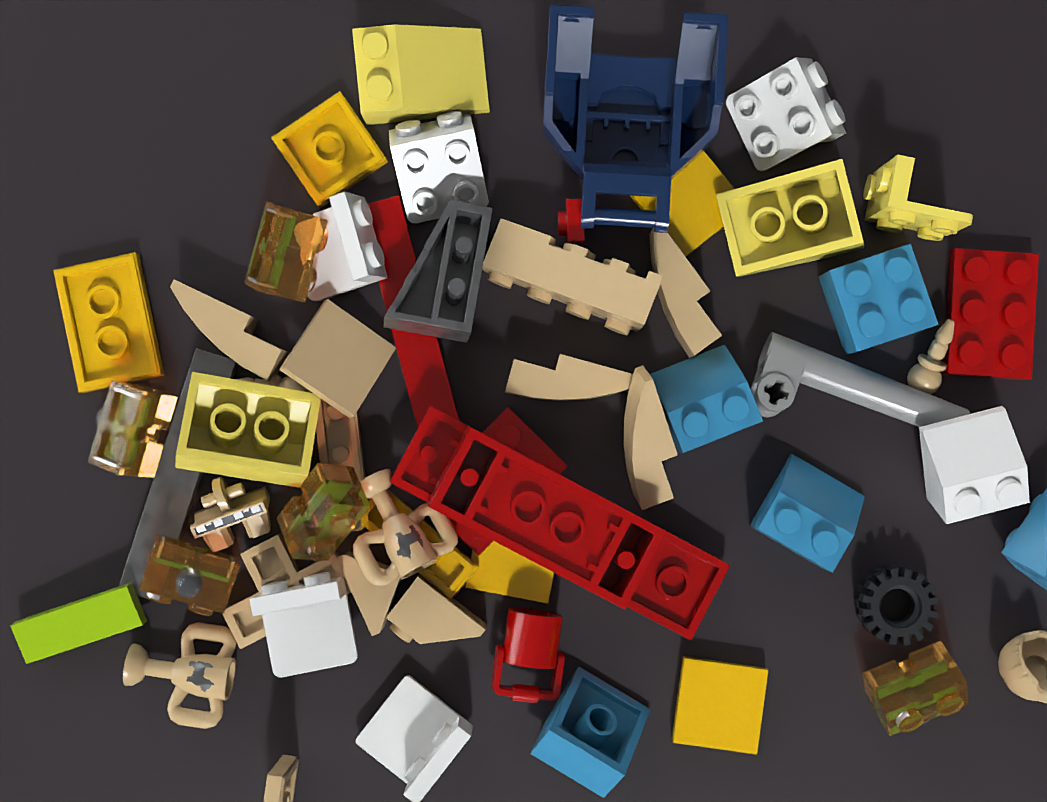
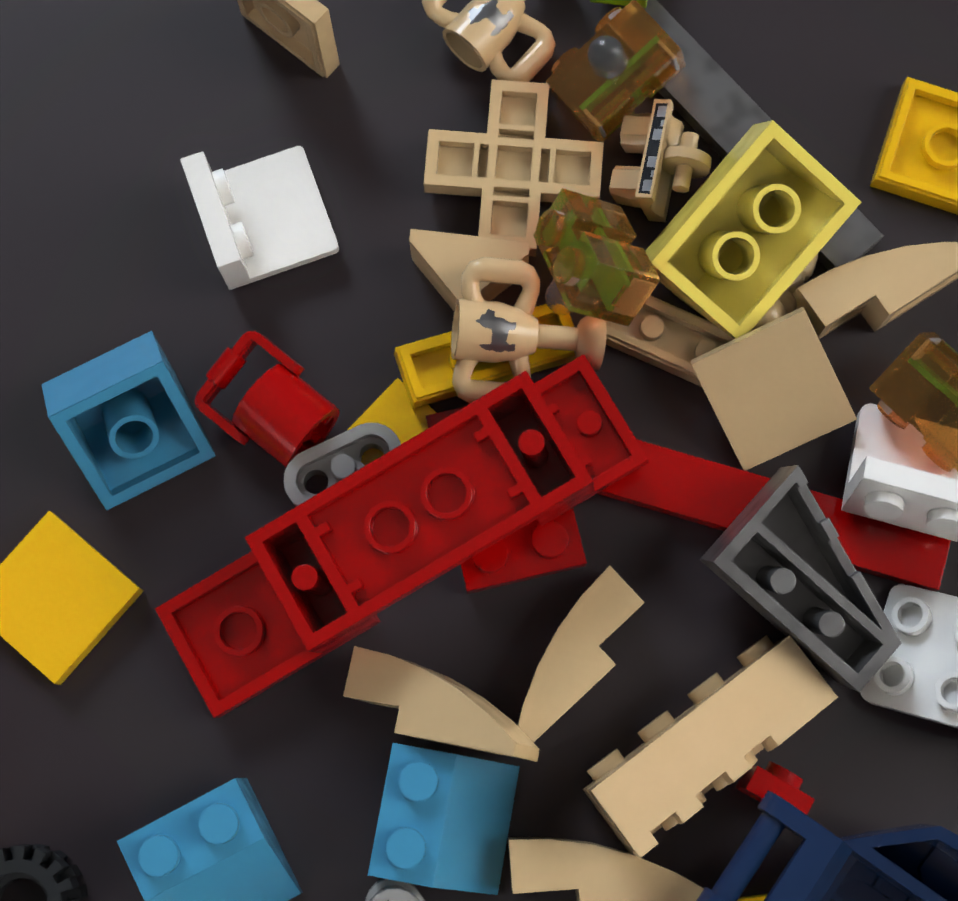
camera: 120 degrees right, 10 degrees down
clear orange piece [88,380,178,478] -> none
white bracket [249,572,358,677] -> none
tan slope [386,574,487,644] -> none
none -> light grey plate [283,423,401,506]

